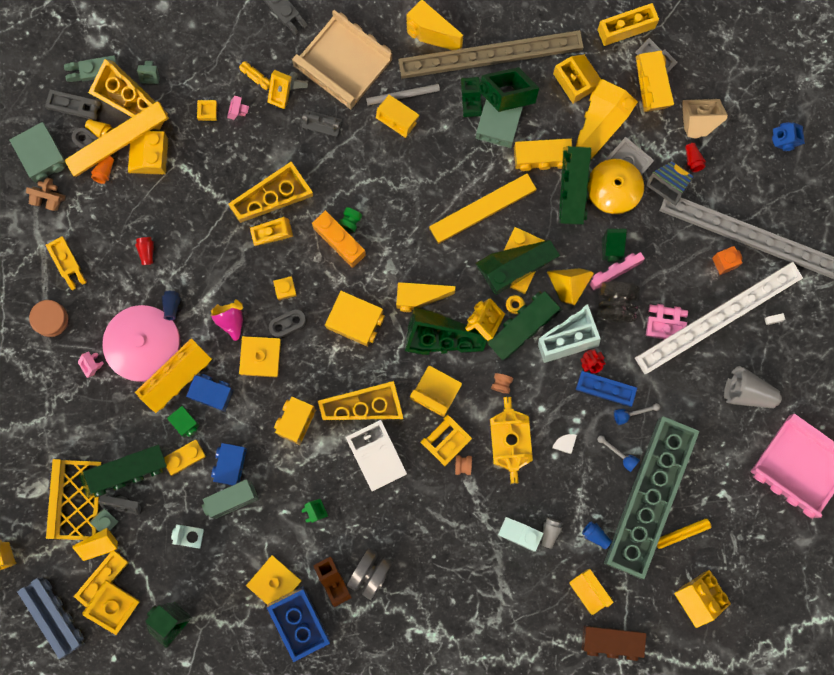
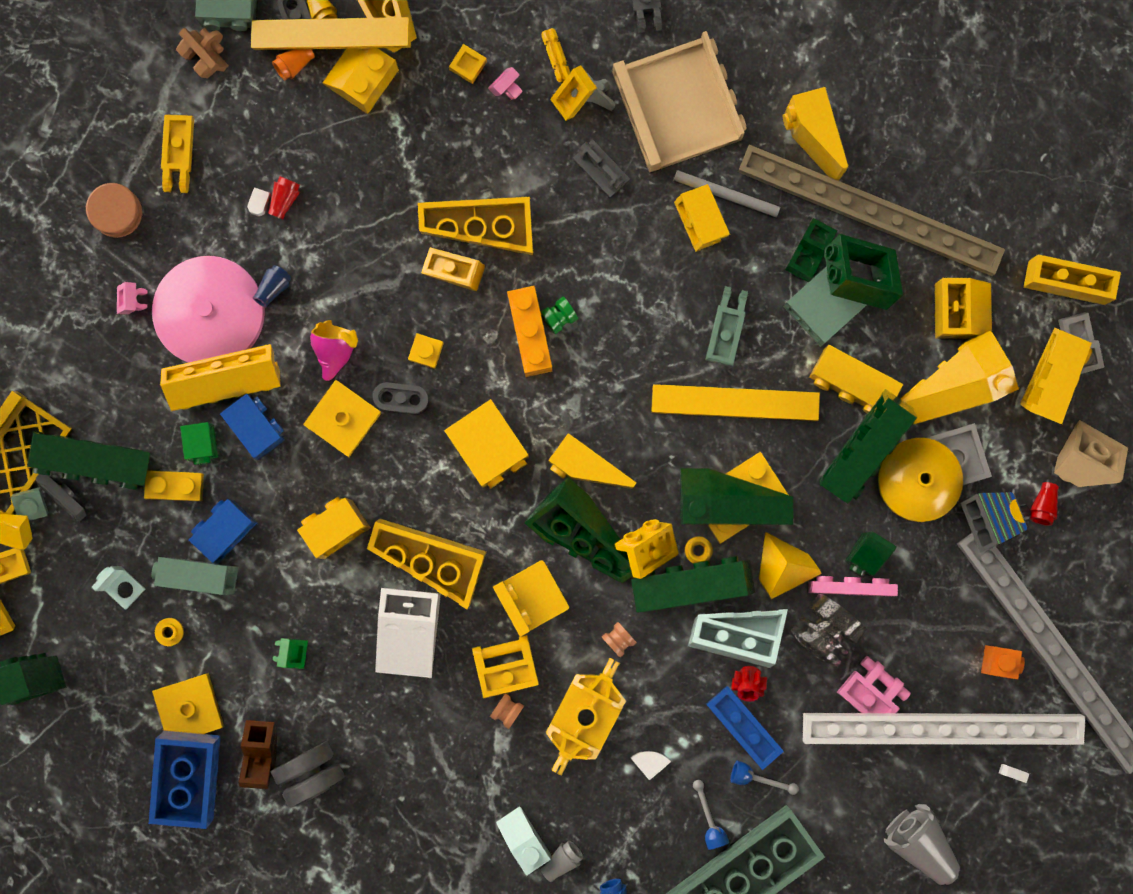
camera: 30 degrees right, 5 degrees up
none -> yellow plate [155,618,184,646]
none -> white piece [247,188,271,216]
none -> sand green hinge [705,286,748,367]

